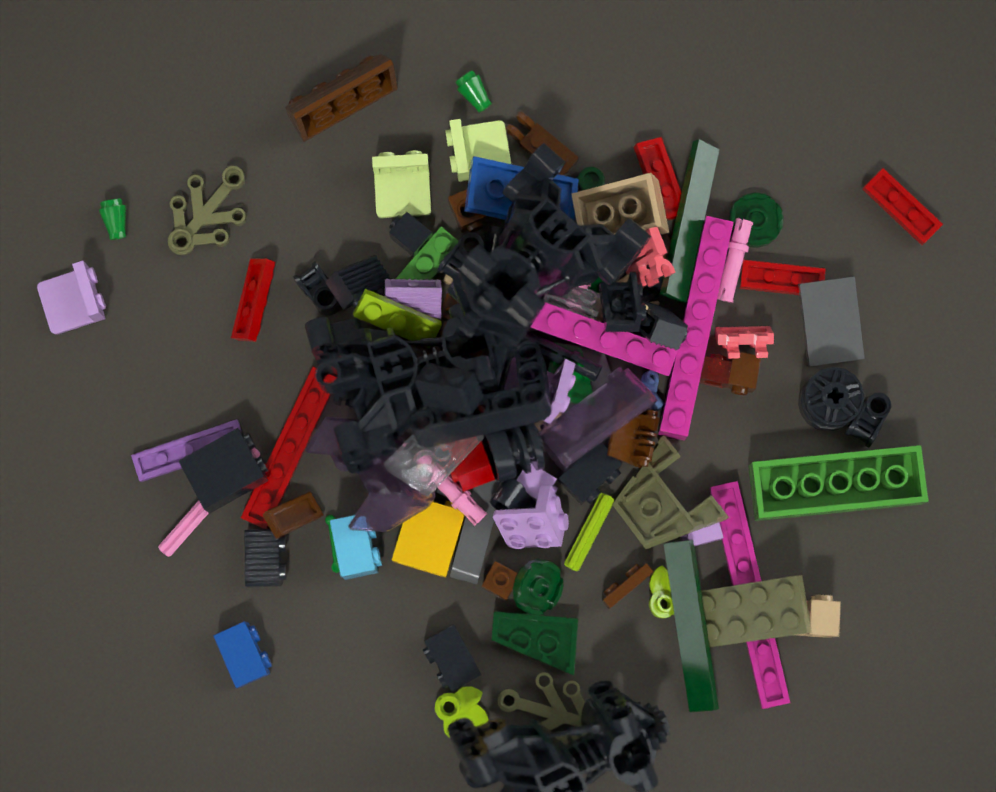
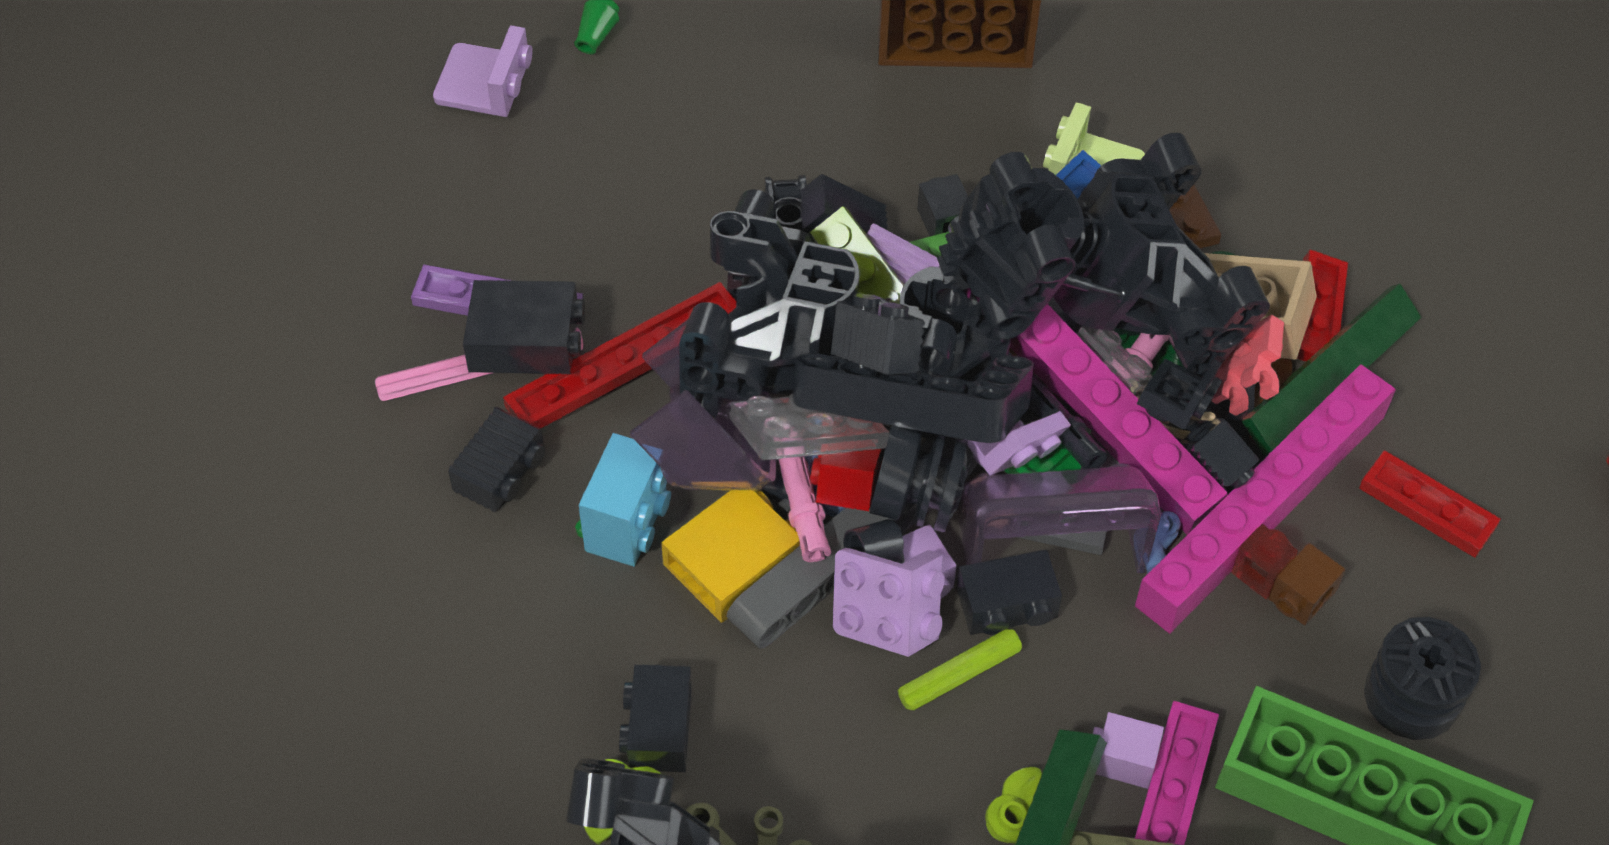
camera: 30 degrees right, 25 degrees down
olive plant [168,166,247,255] -> none
blue brick [214,621,272,688] -> none
red plate [231,259,275,342] -> none
reddish brown tile [263,491,324,539] -> none
yellowish green bracket [372,151,431,218] -> none
green cone [455,70,492,113] -> none
reddish brown brick [482,561,518,601] -> none
dark green wing [492,612,578,676] -> none
dark green tile [513,558,564,616] -> none
reddish brown plate [602,563,653,609] -> none
reddish brown hinge [607,400,660,468] -> none
olive wing [612,435,729,549] -> none
coral plate [715,326,774,358] -> none
bright pink pin [717,218,753,303] -> none
dark green tile [728,192,784,248] -> none
dark grey tile [798,276,865,366] -> none
black piece [844,393,892,448] -> none

